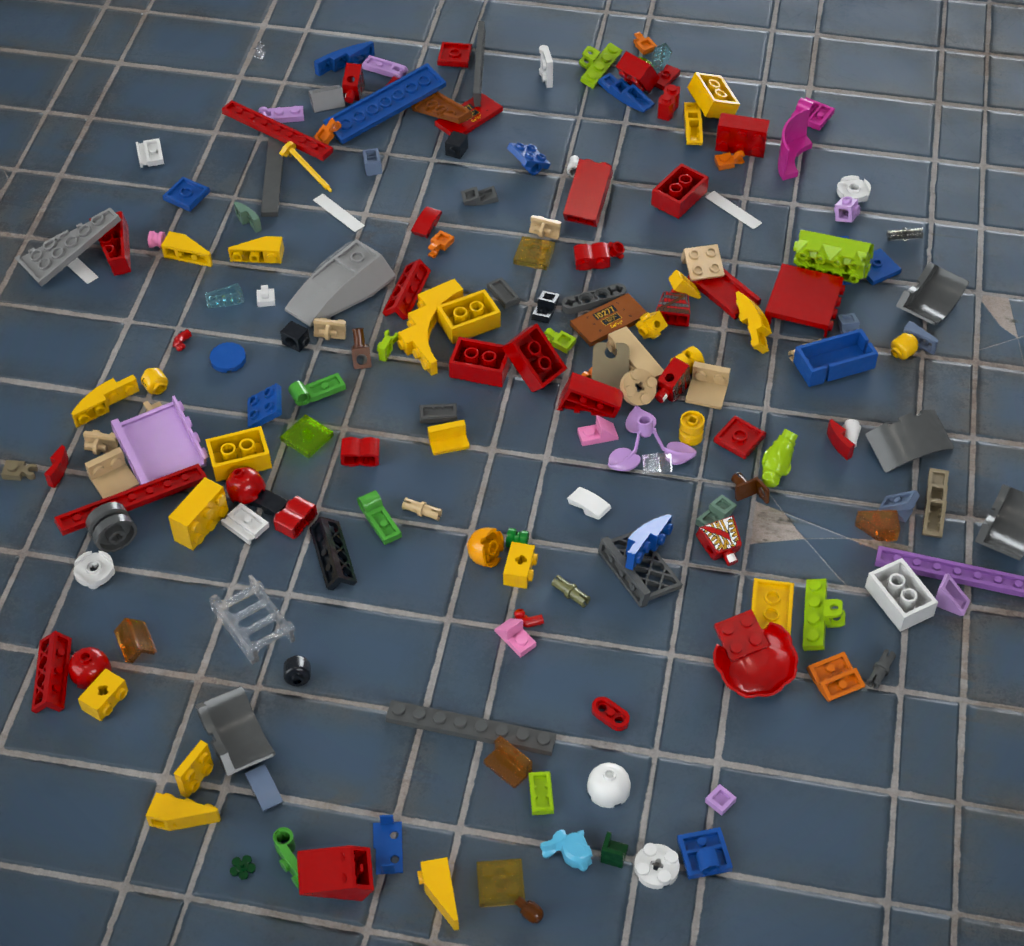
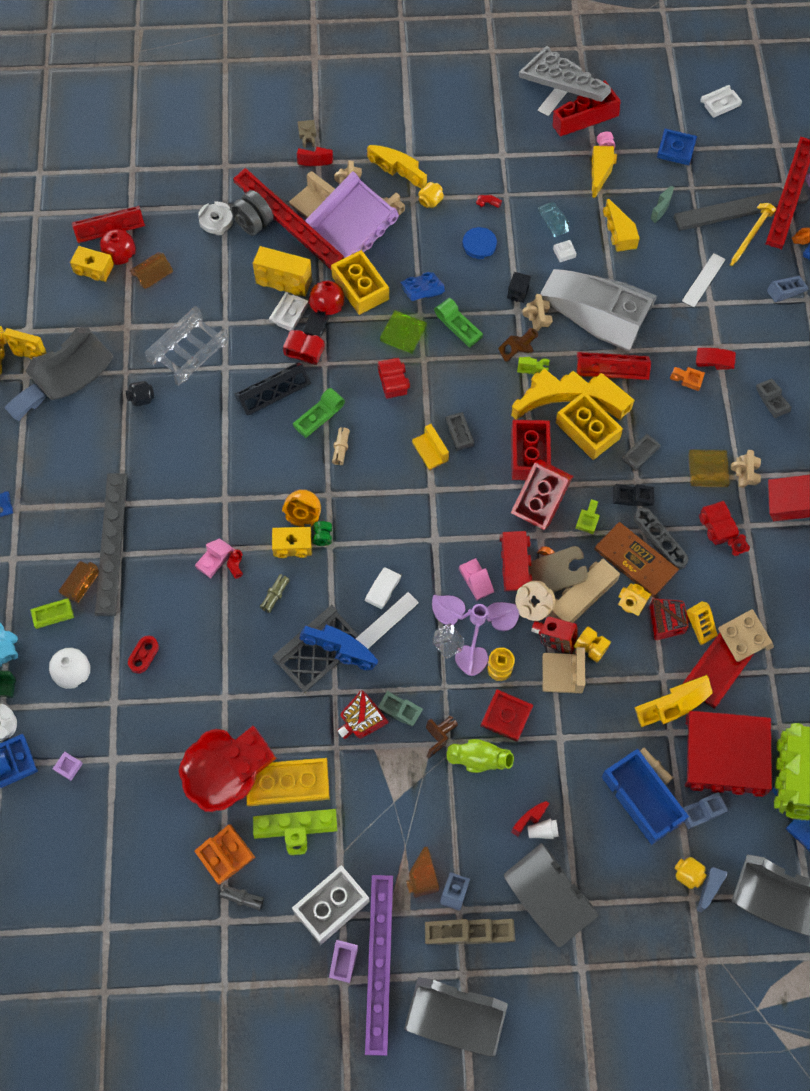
camera: 75 degrees right, 15 degrees up
none -> white sticker [356,592,419,649]

